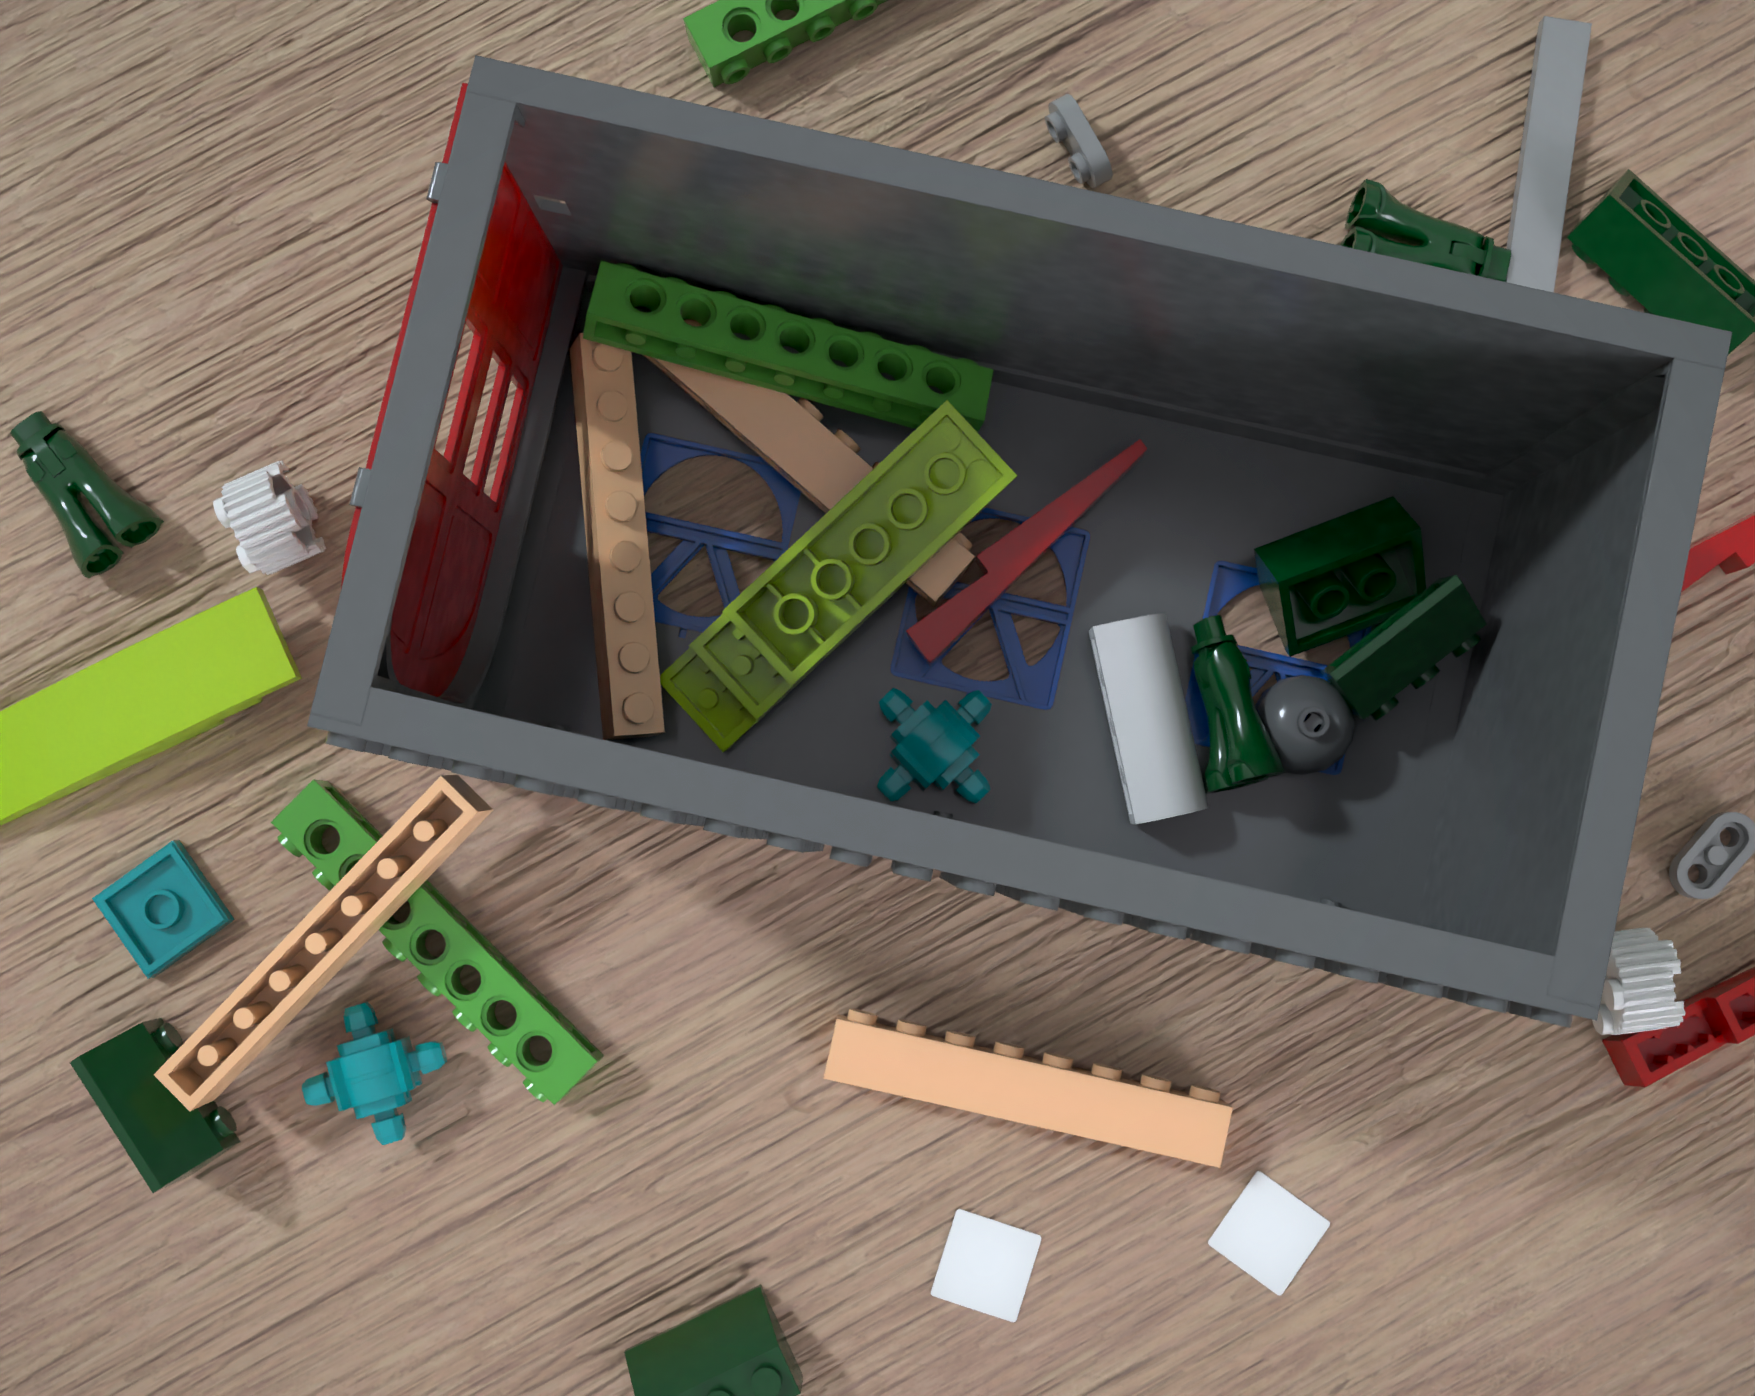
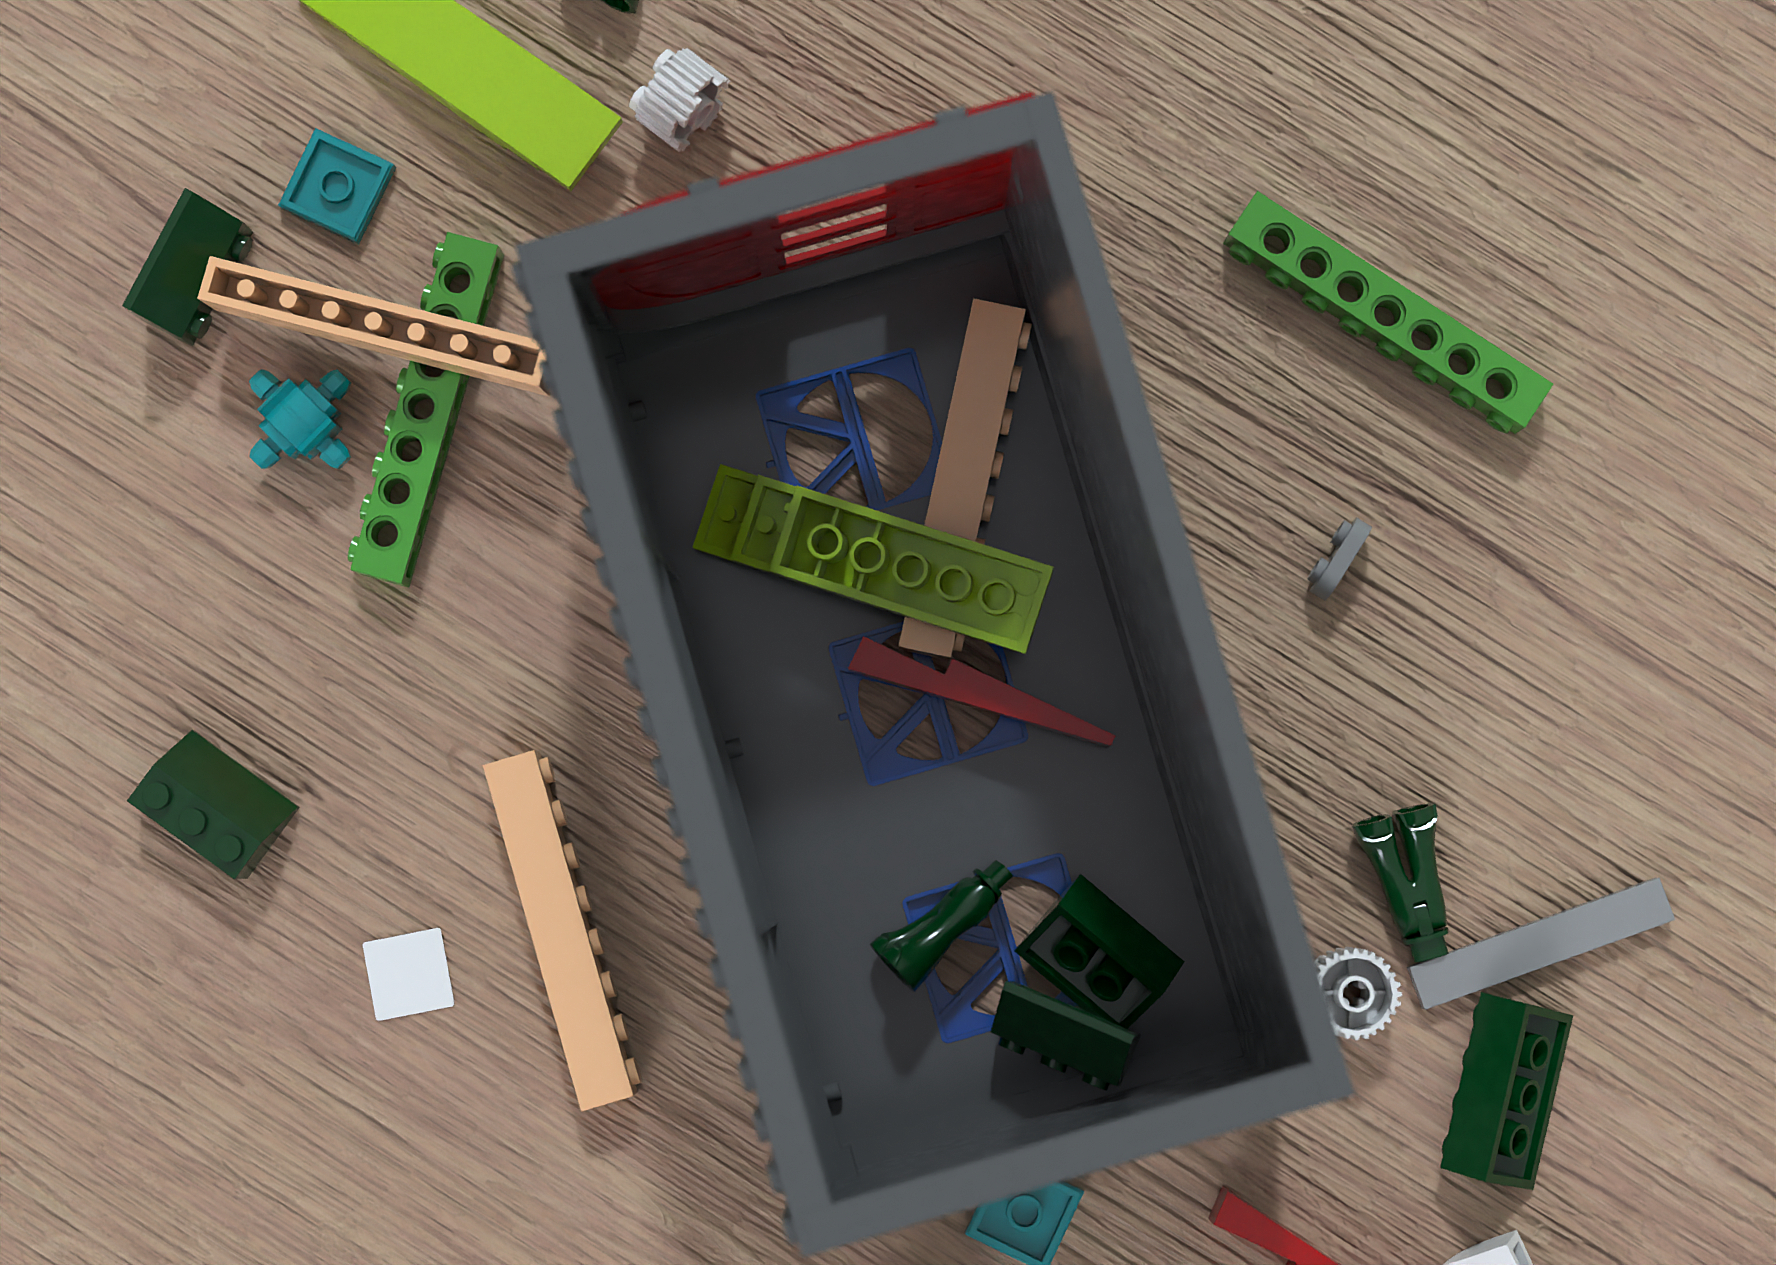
camera: 60 degrees right, 0 degrees up
light nougat brick [570,333,665,740] -> none
bright green brick [583,261,993,432] -> none
teal piece [876,688,992,804] -> none
white brick [1089,613,1209,825] -> none
white sticker [1208,1171,1330,1296] -> none
dark grey cylinder [1255,675,1355,775] -> none

